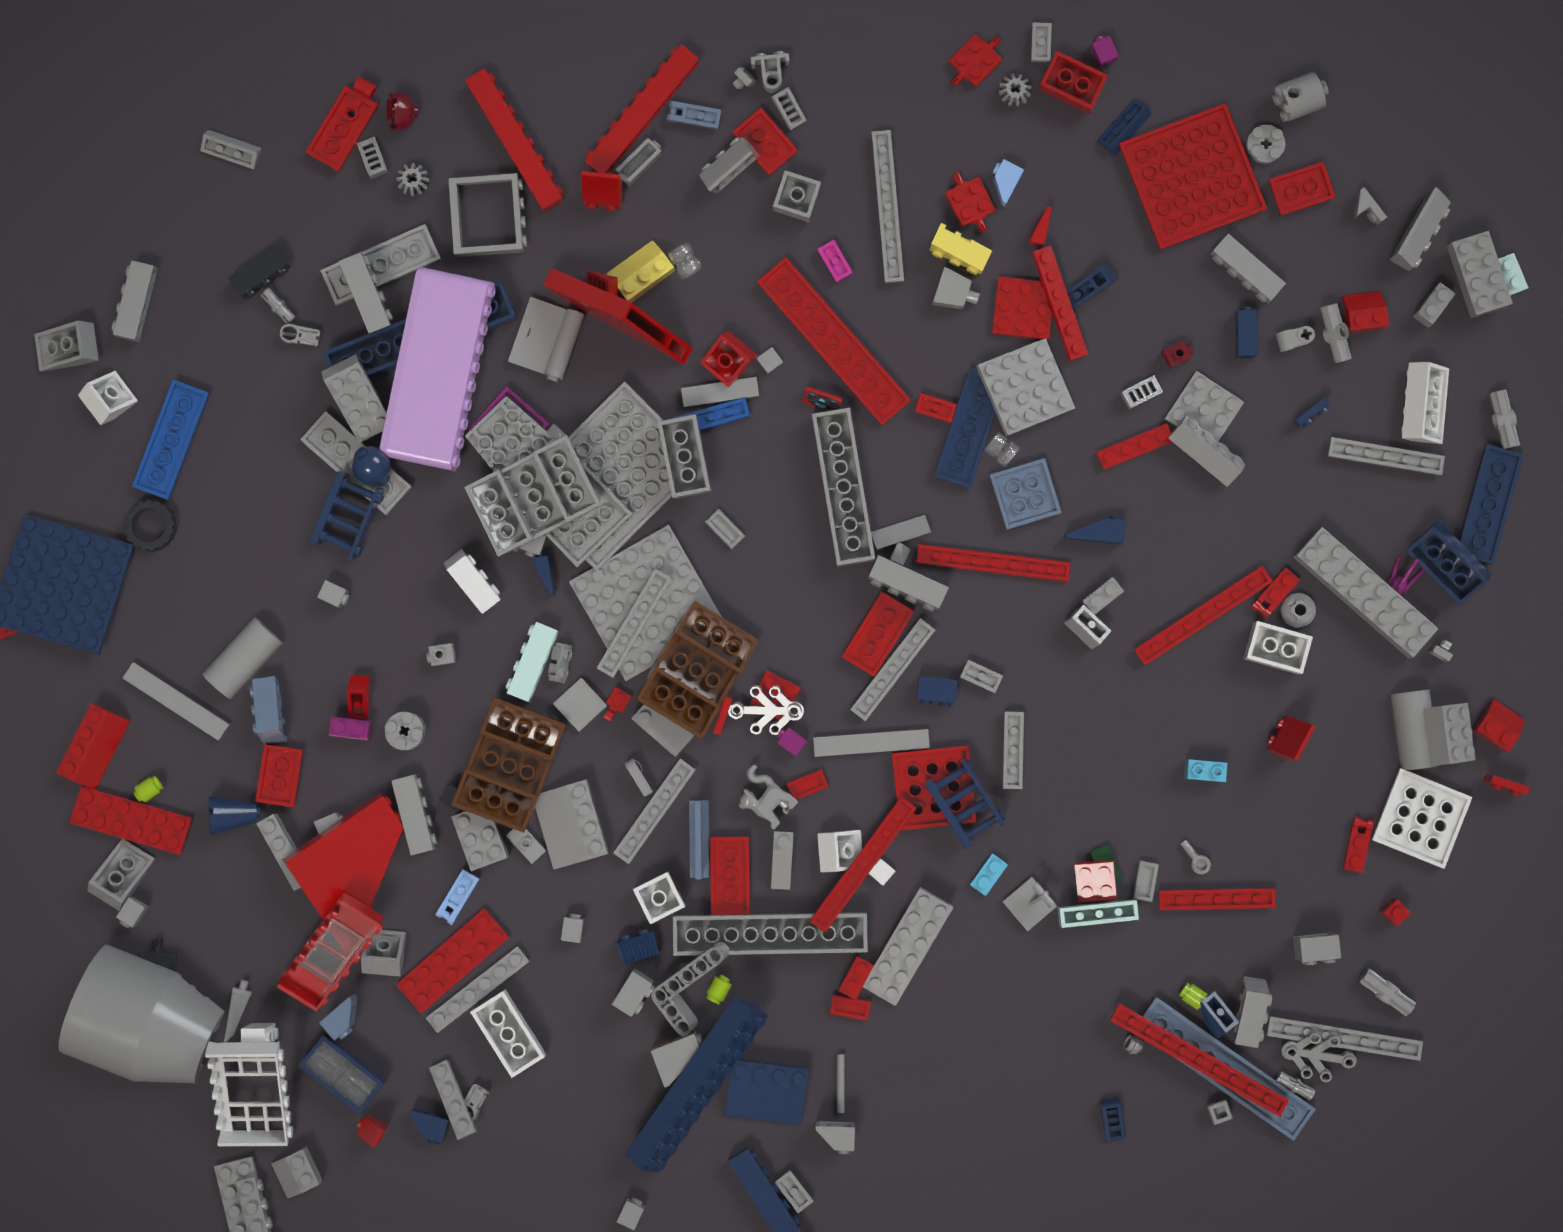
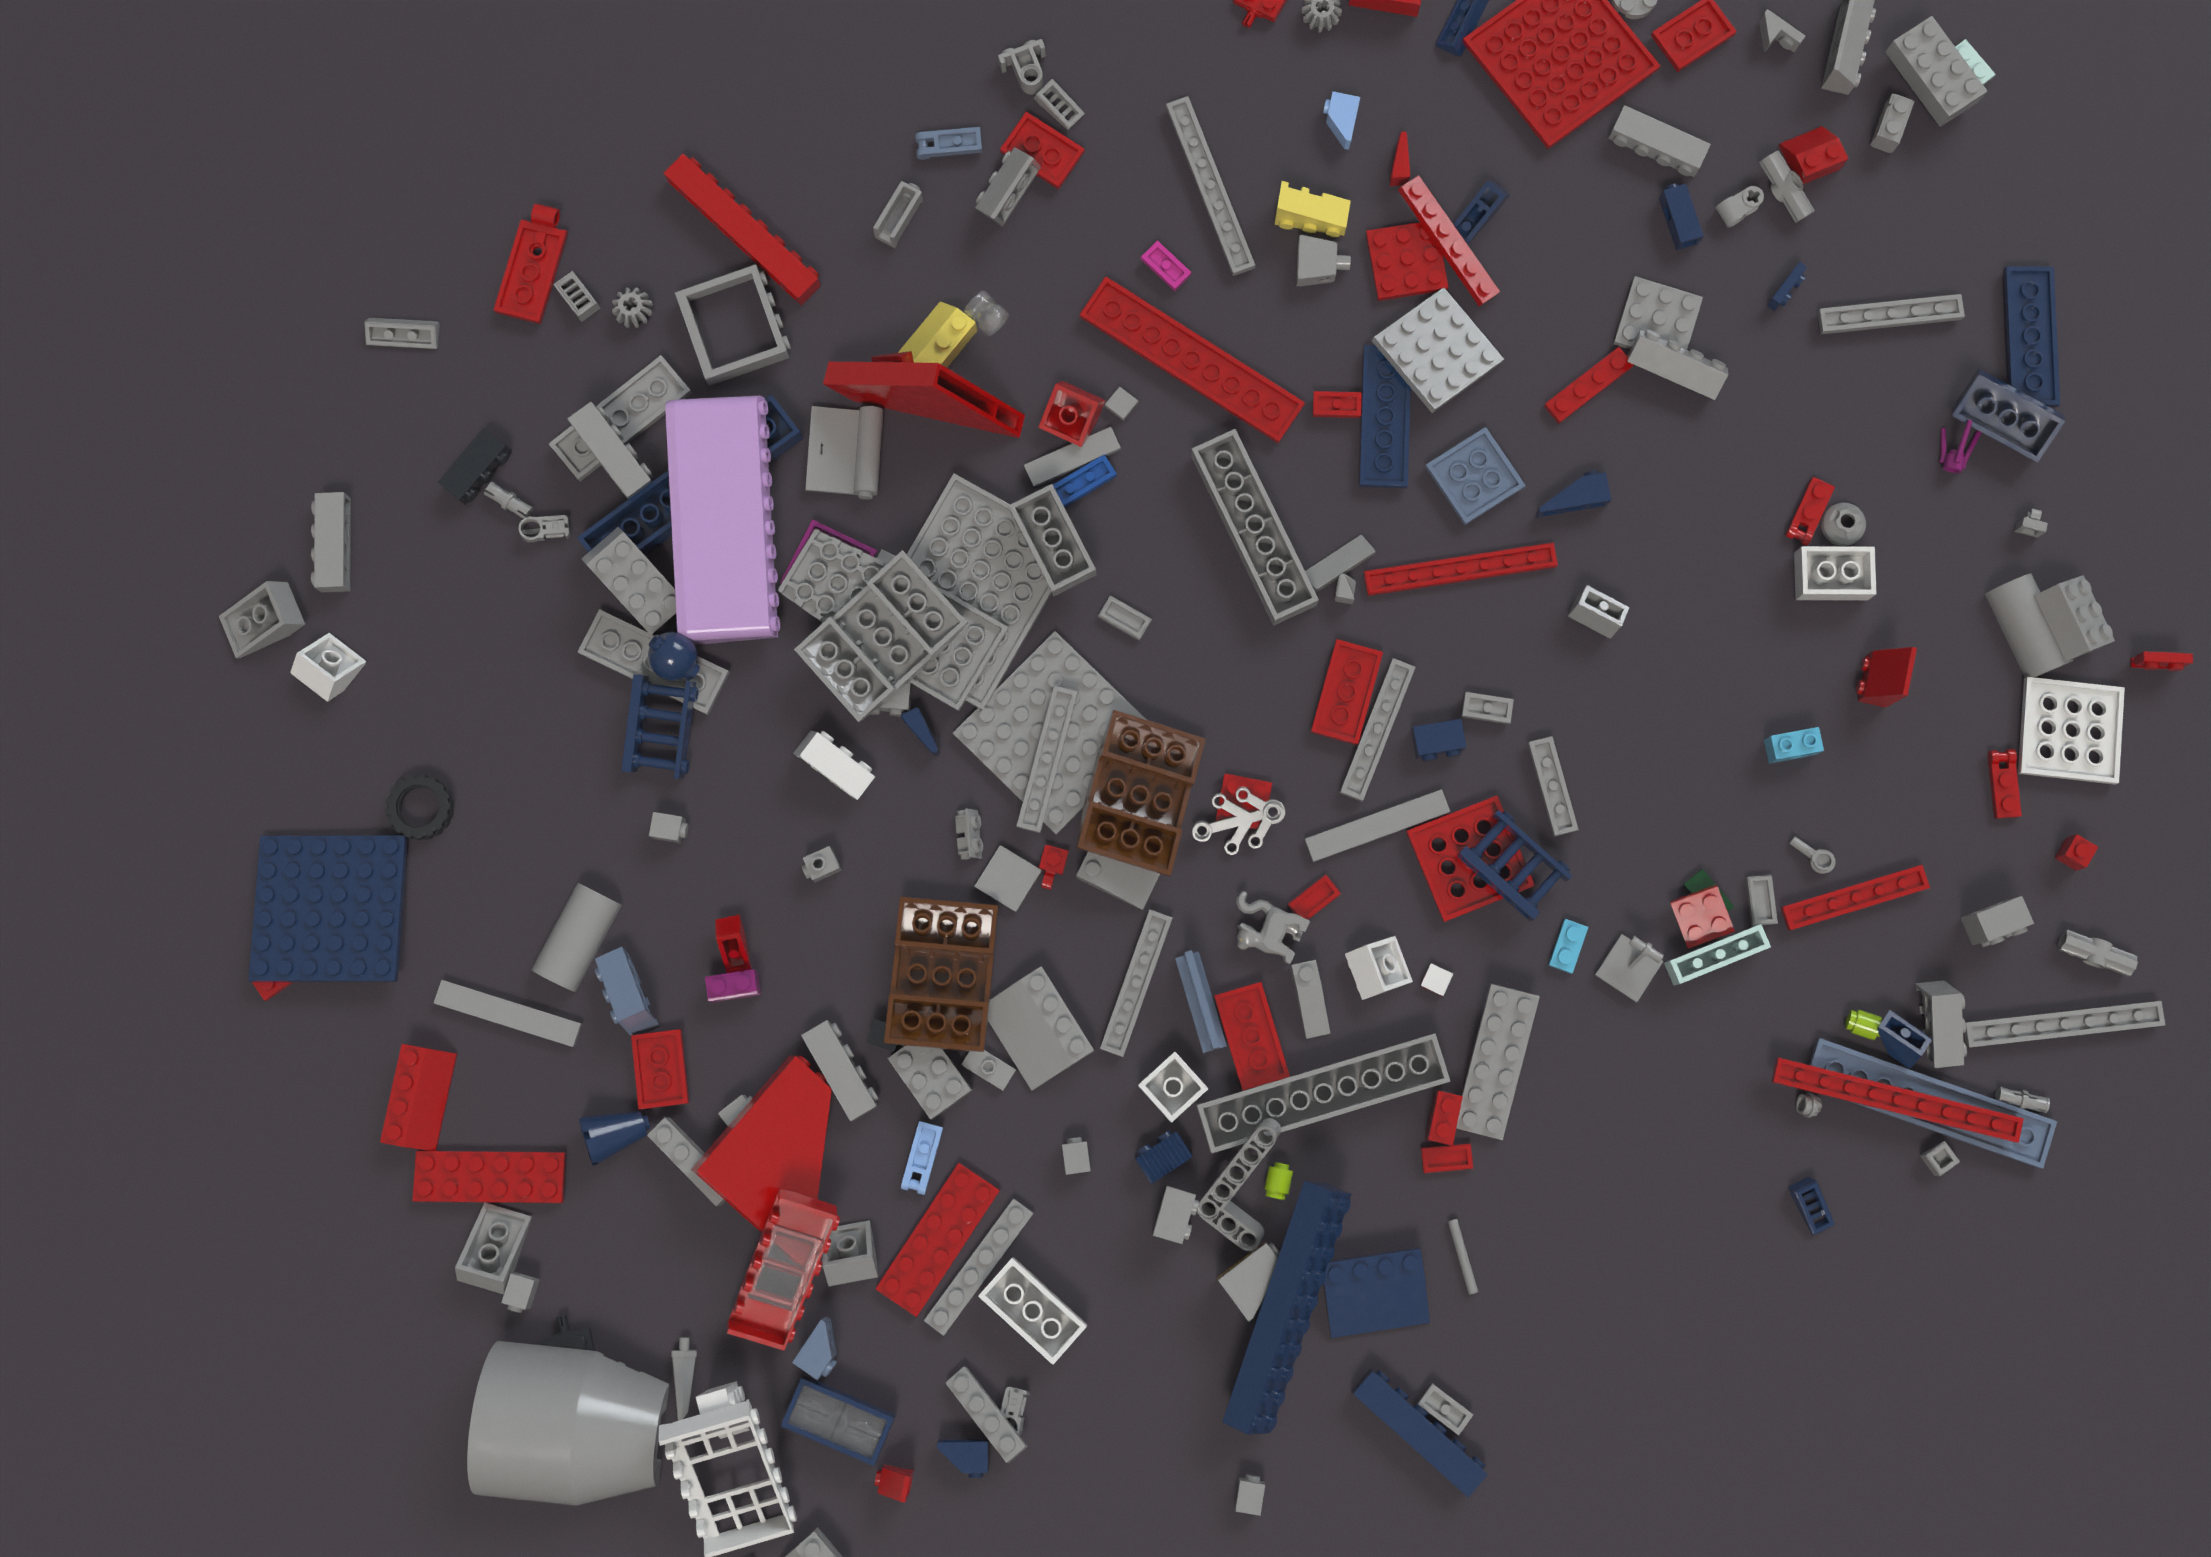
camera: 15 degrees left, 5 degrees down
blue plate [132,380,210,500] -> none
lime brick [133,775,164,803] -> none
light grey brick [385,712,426,750] -> none
dark red cylinder [386,93,418,131] -> none
light aqua brick [506,622,559,702] -> none
red slope [581,171,624,211] -> none
red brick [585,44,700,174] -> none
light grey piece [624,758,653,797] -> none
red tile [713,697,733,735] -> none
light grey tile [733,67,757,89] -> none
light grey brick [773,170,821,222] -> none
magenta brick [776,727,807,757] -> none
slope [802,387,842,411] -> none
red tile [809,797,917,933] -> none
light grey slope [815,1121,855,1154] -> none
light grey brick [868,555,949,612] -> none
red plate [945,172,996,233] -> none
clear wheel [984,431,1020,467] -> none
light grey brick [1081,578,1124,615] -> none
light grey slope [1120,376,1163,410] -> none
red plate [1134,566,1273,666] -> none
dark red brick [1161,341,1193,370] -> none
light grey plant [1281,1030,1357,1082] -> none
light grey brick [1293,527,1438,658] -> none
white slope [1401,362,1449,444] -> none
red slope [1472,699,1525,752] -> none
light grey piece [1489,390,1520,449] -> none

